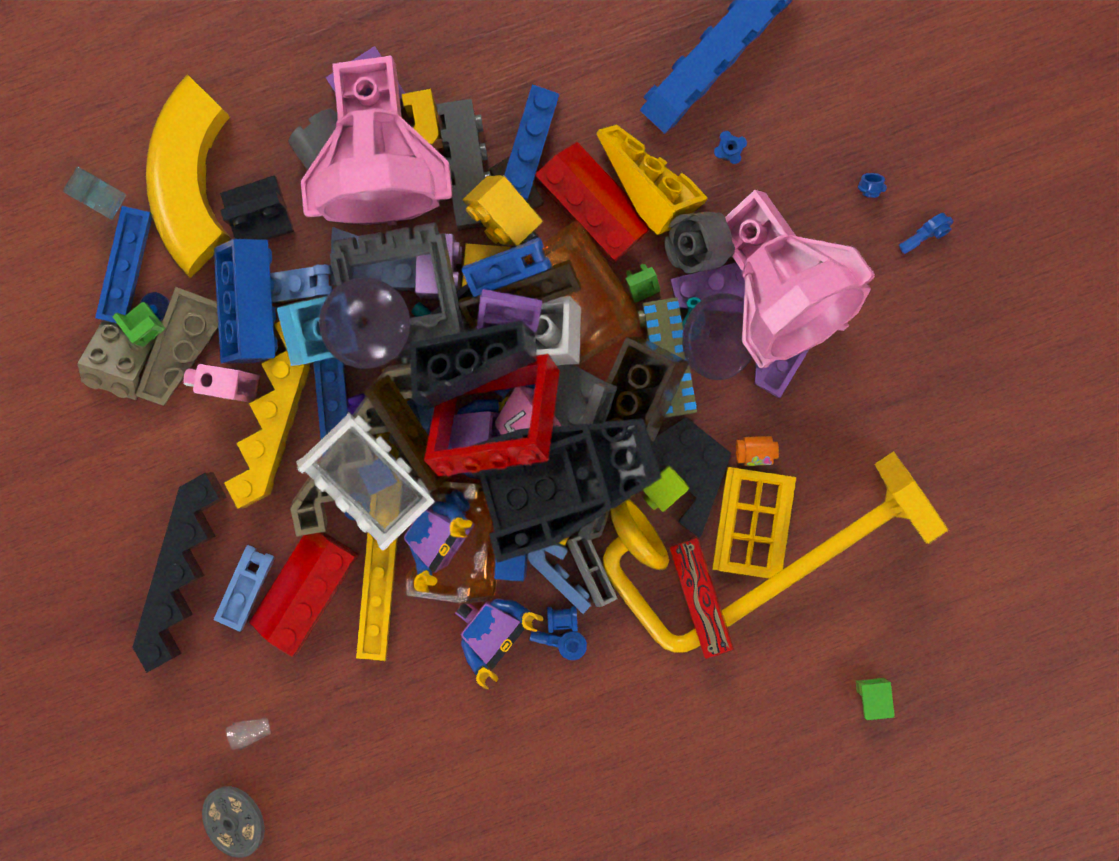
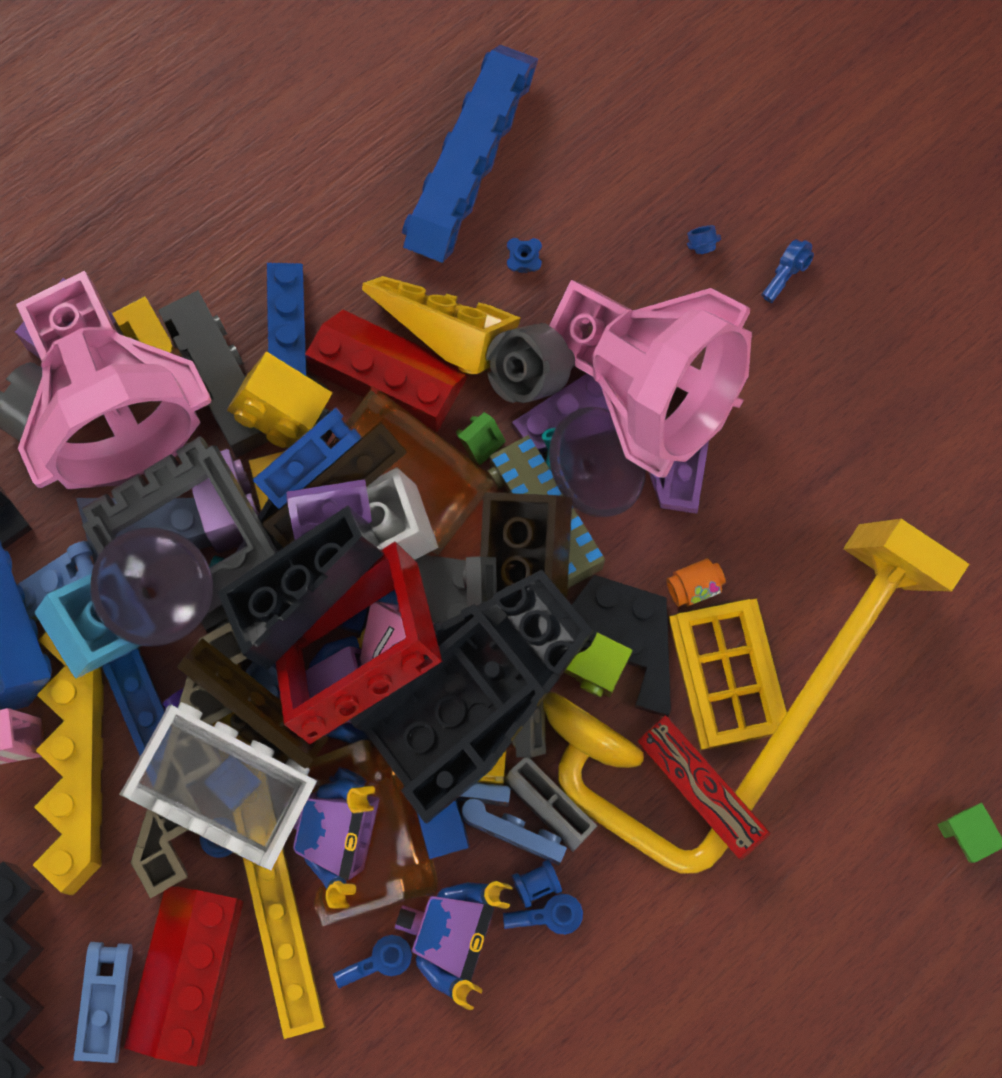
camera: 25 degrees left, 15 degrees down
none -> blue plate [333,935,412,988]

